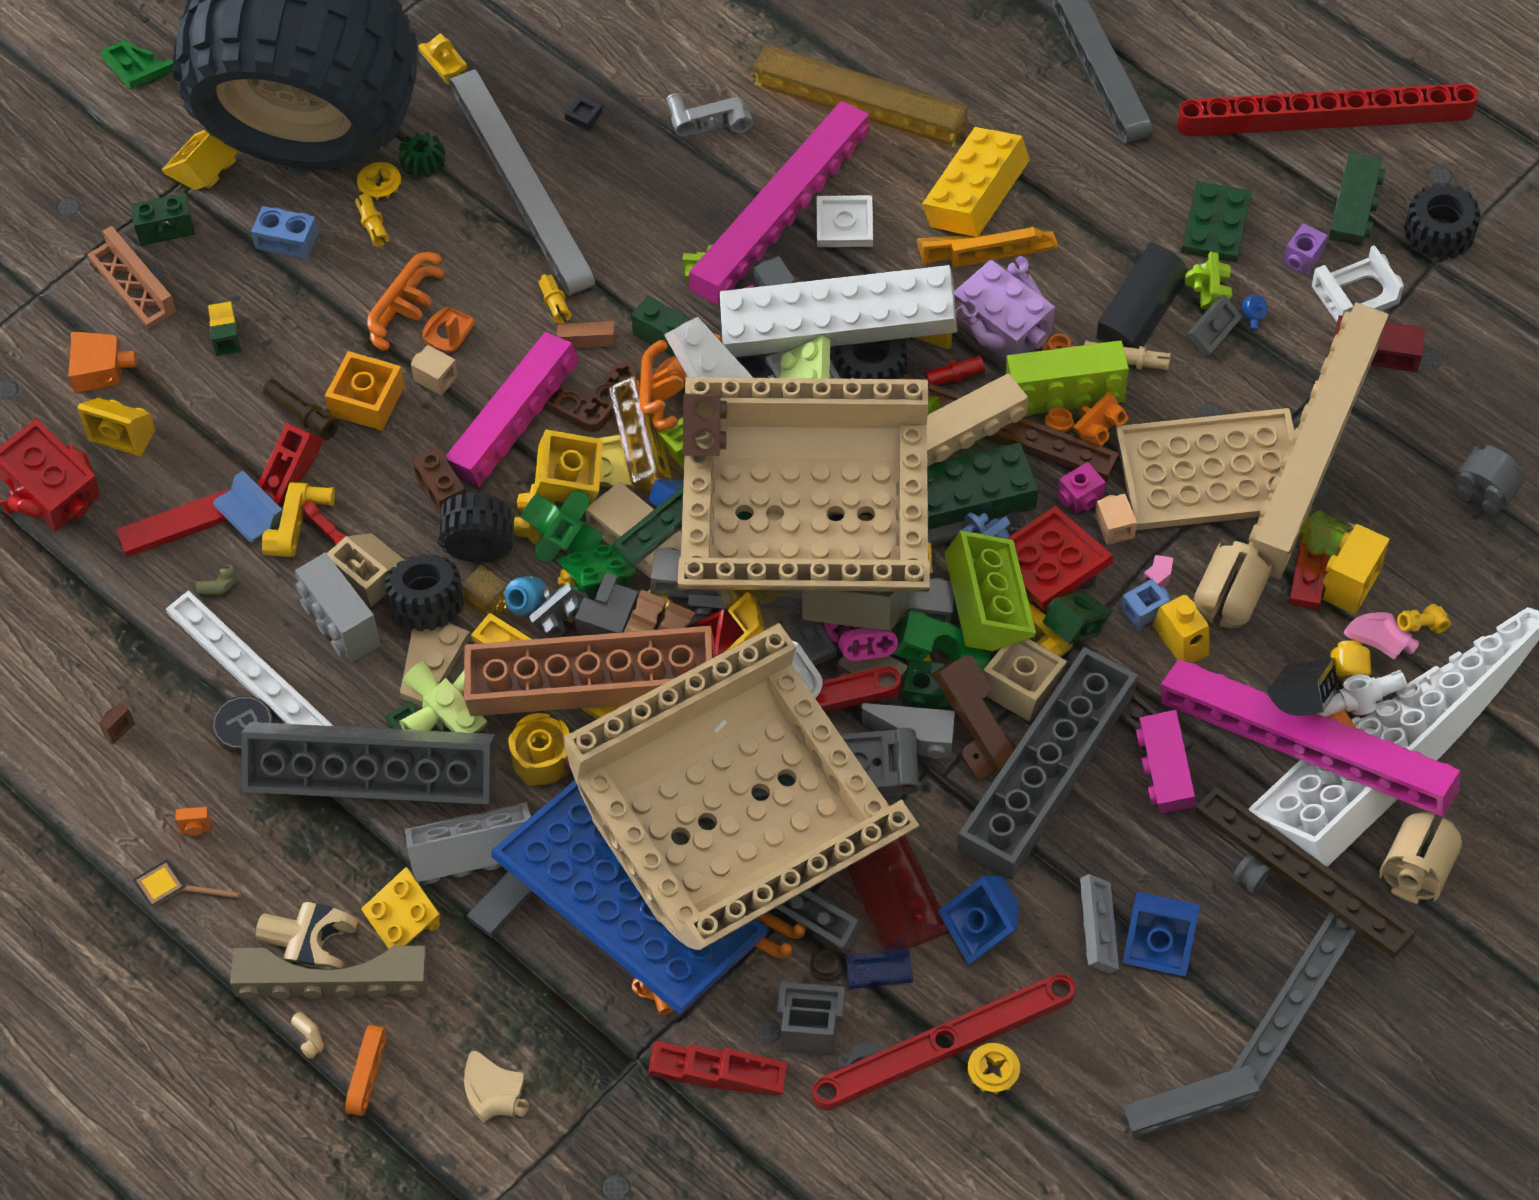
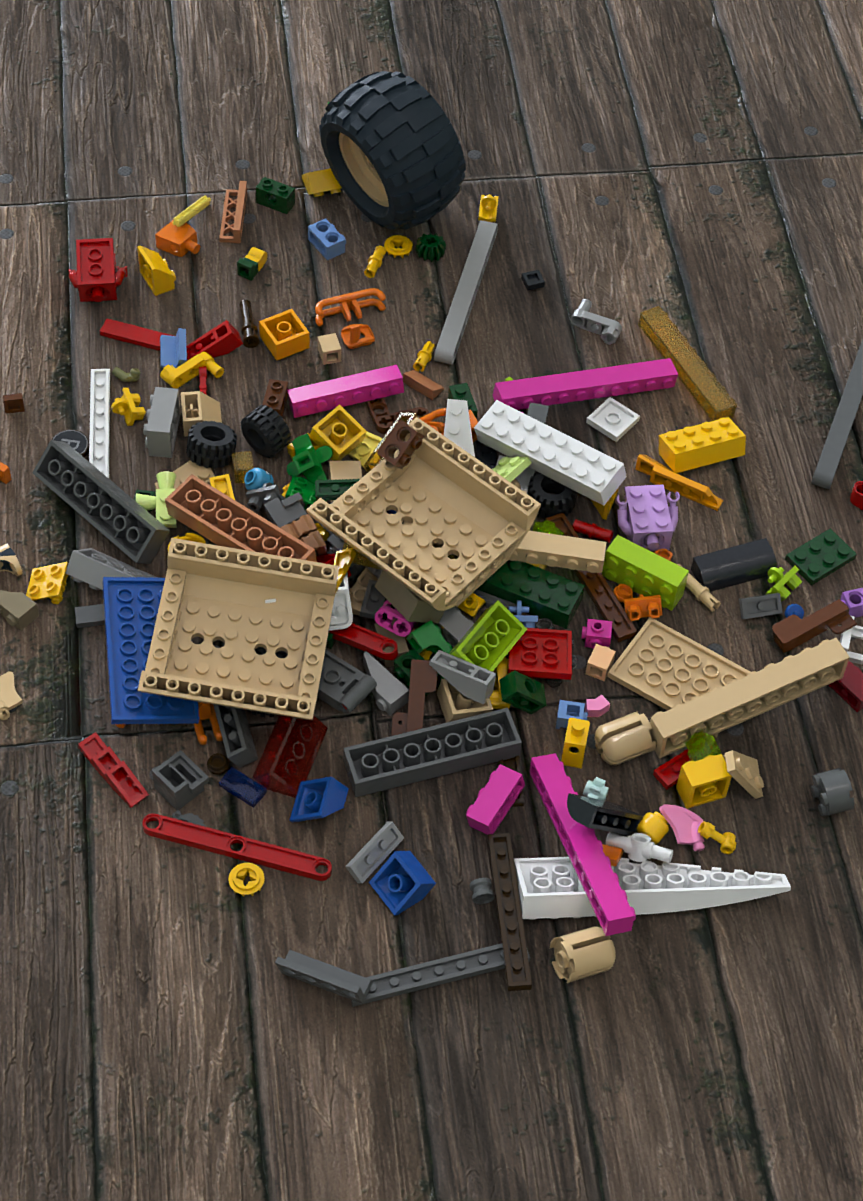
camera: 35 degrees right, 5 degrees down
none -> yellow hips [111,388,145,426]
none -> light yellow axle [172,195,211,227]
none -> light grey slope [429,650,496,704]
none -> light aqua gear [583,777,609,801]
none -> tan wing [725,750,764,799]
none -> reddish brown piece [772,599,857,653]

